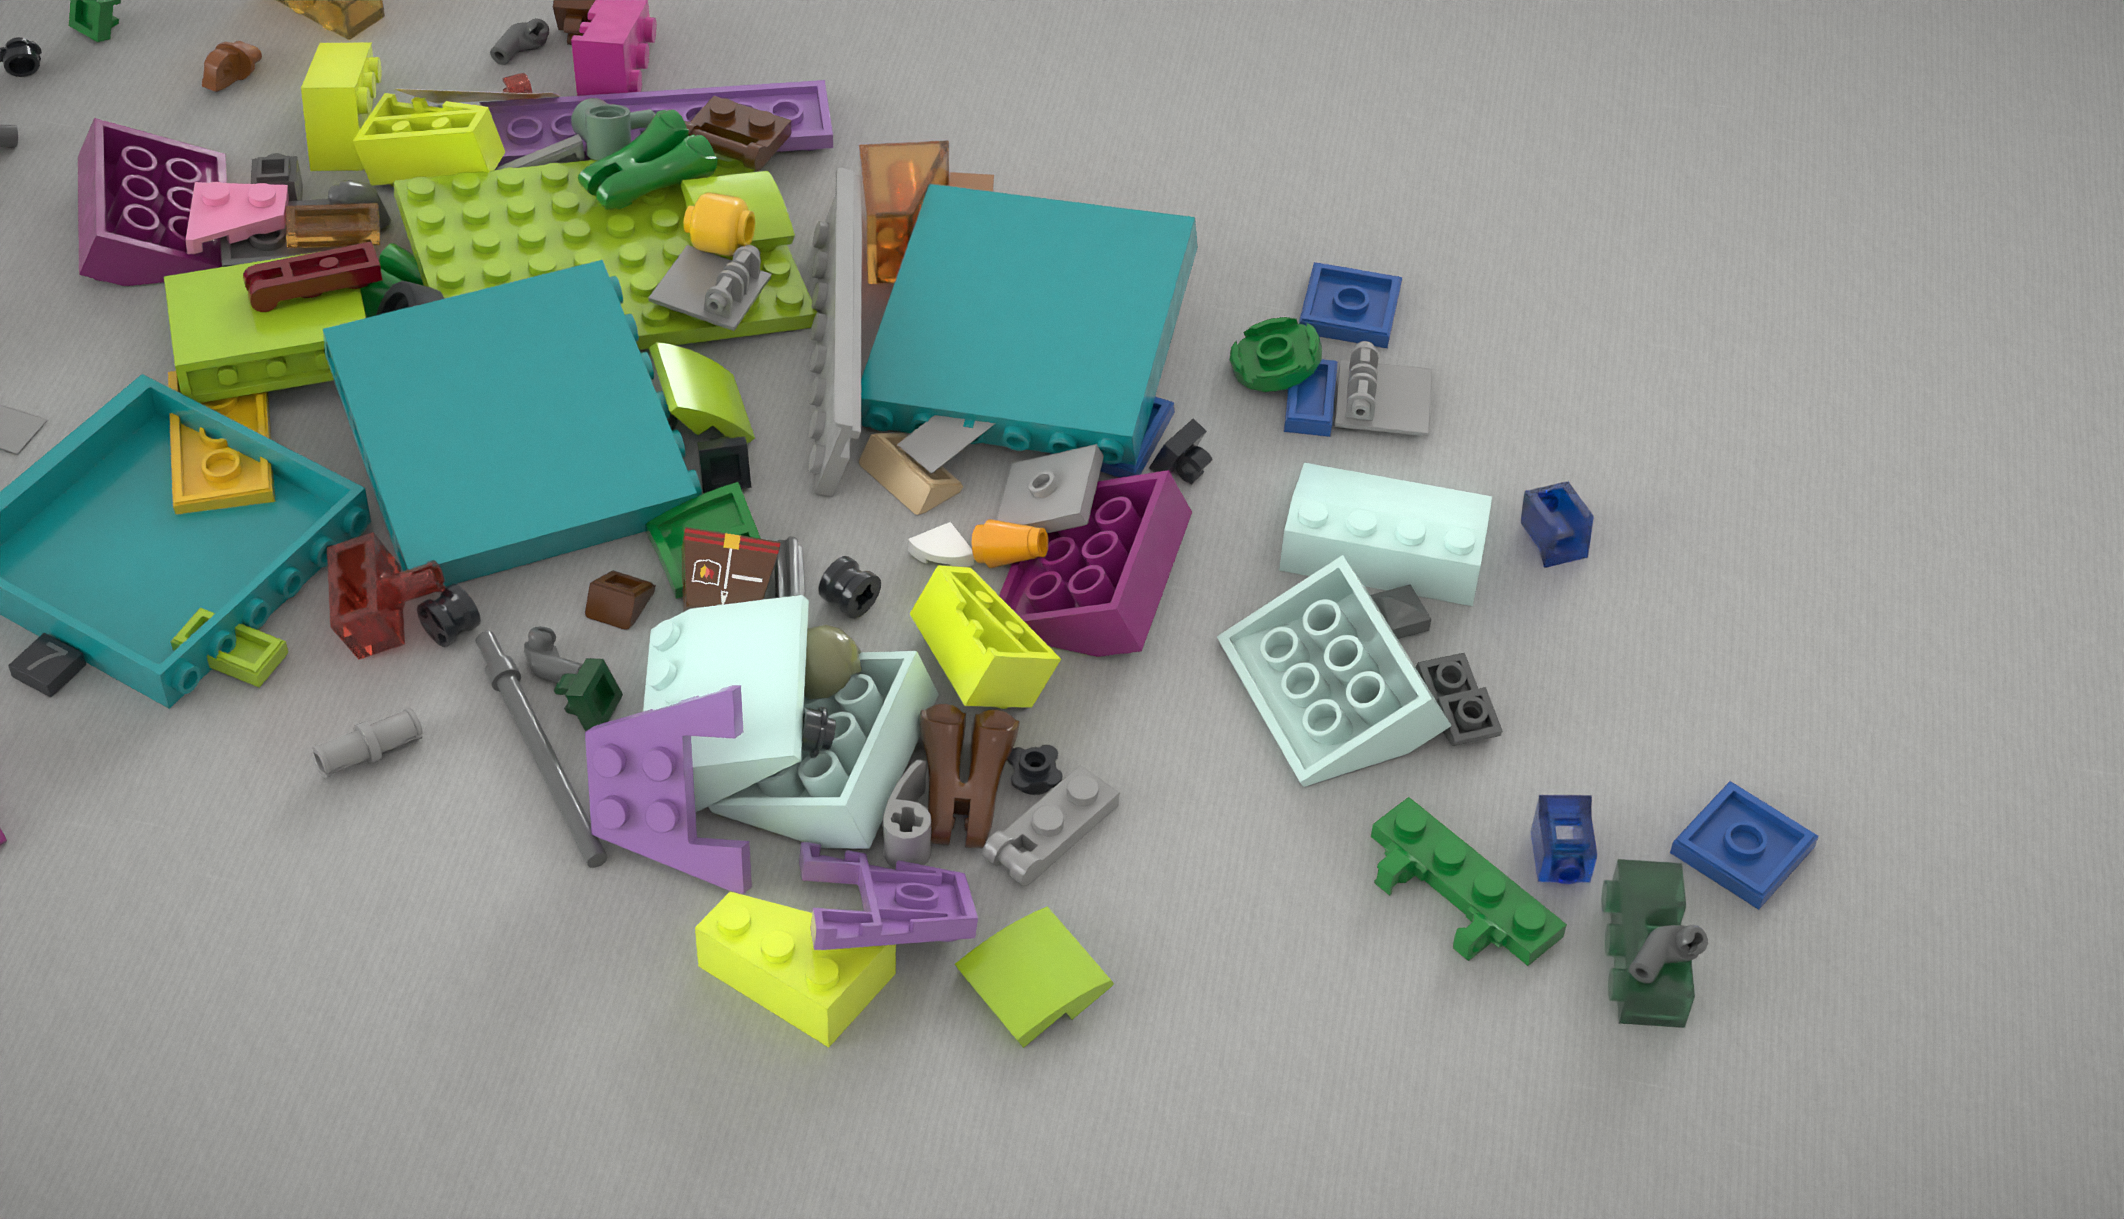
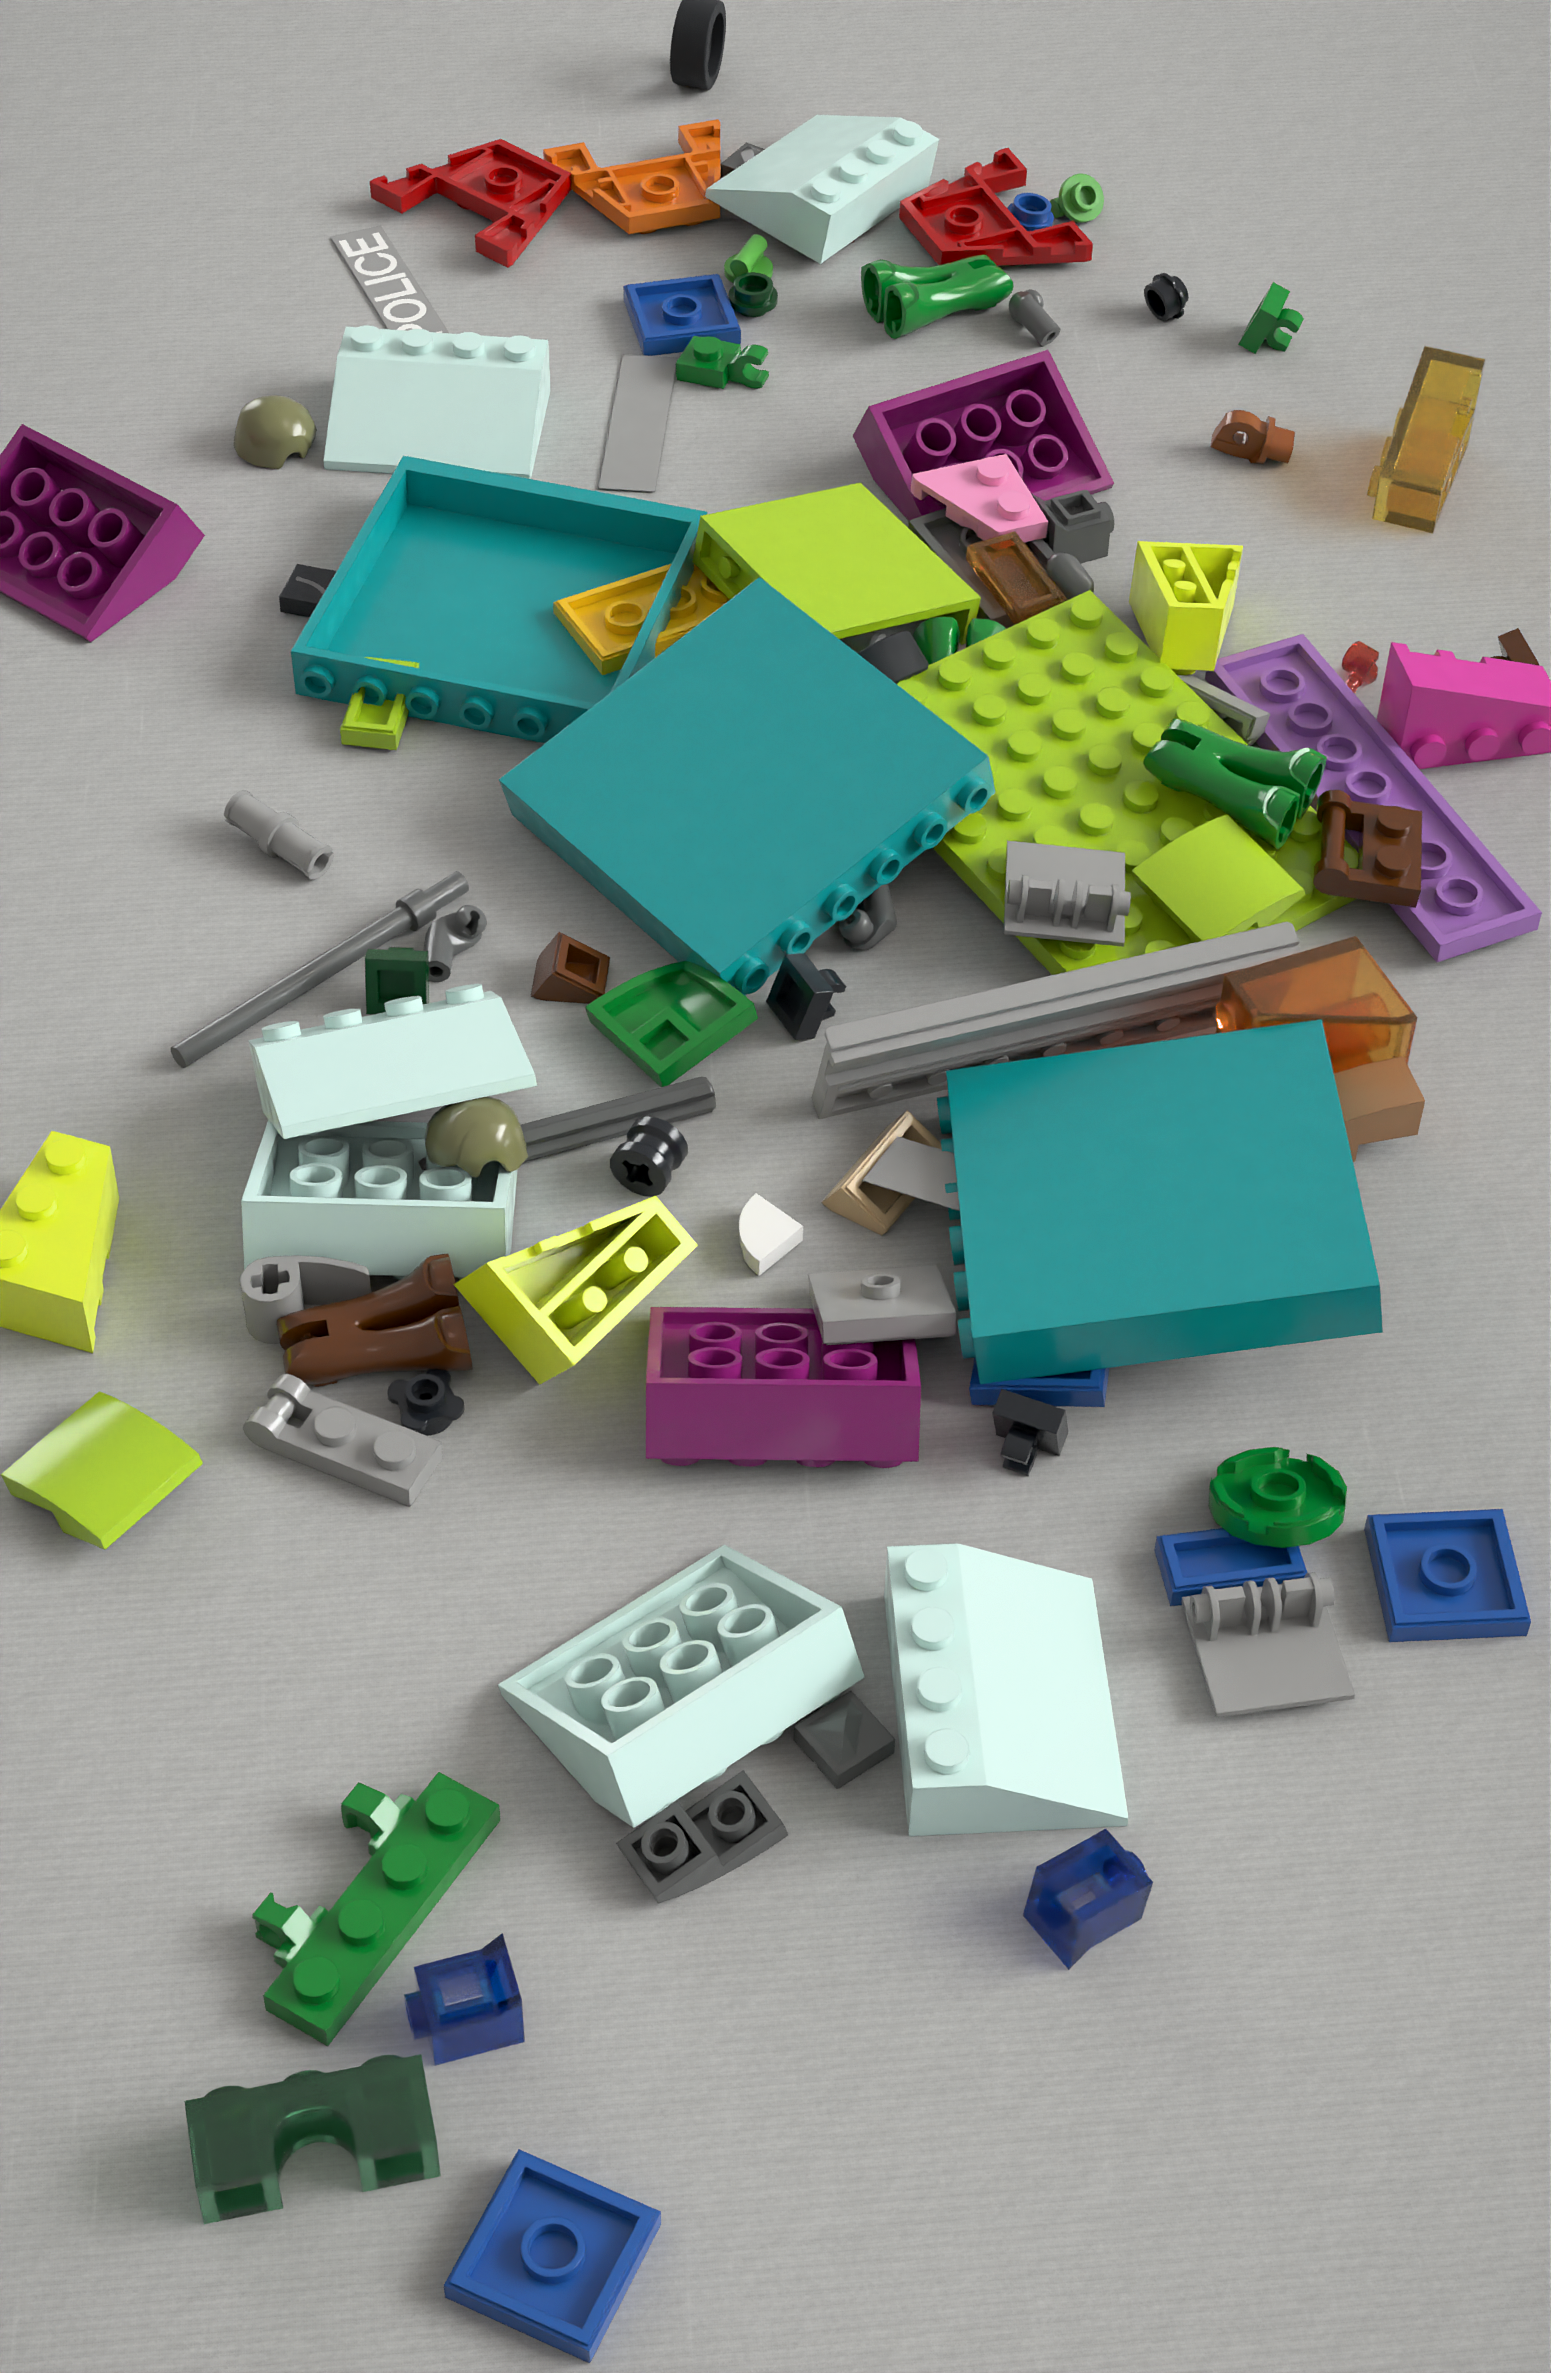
camera: 75 degrees right, 0 degrees up
dark red plate [243,242,383,312] -> none
neon yellow wedge [301,42,382,171] -> none
clear red brick [327,532,445,660] -> none
yellow sticker [395,88,560,104] -> none
black wheel [416,583,481,647] -> none
dark grey arm [490,18,550,65] -> none
sand green piece [571,98,655,160] -> none
medium lavender wing [585,685,752,894] -> none
lime slope [649,342,755,444] -> none
reddish brown torso [681,527,780,612] -> none
yellow head [684,192,755,256] -> none
medium lavender wing [799,842,978,950] -> none
black plate [801,707,836,758] -> none
light orange cone [971,519,1048,568] -> none
dark grey arm [1629,924,1708,983] -> none

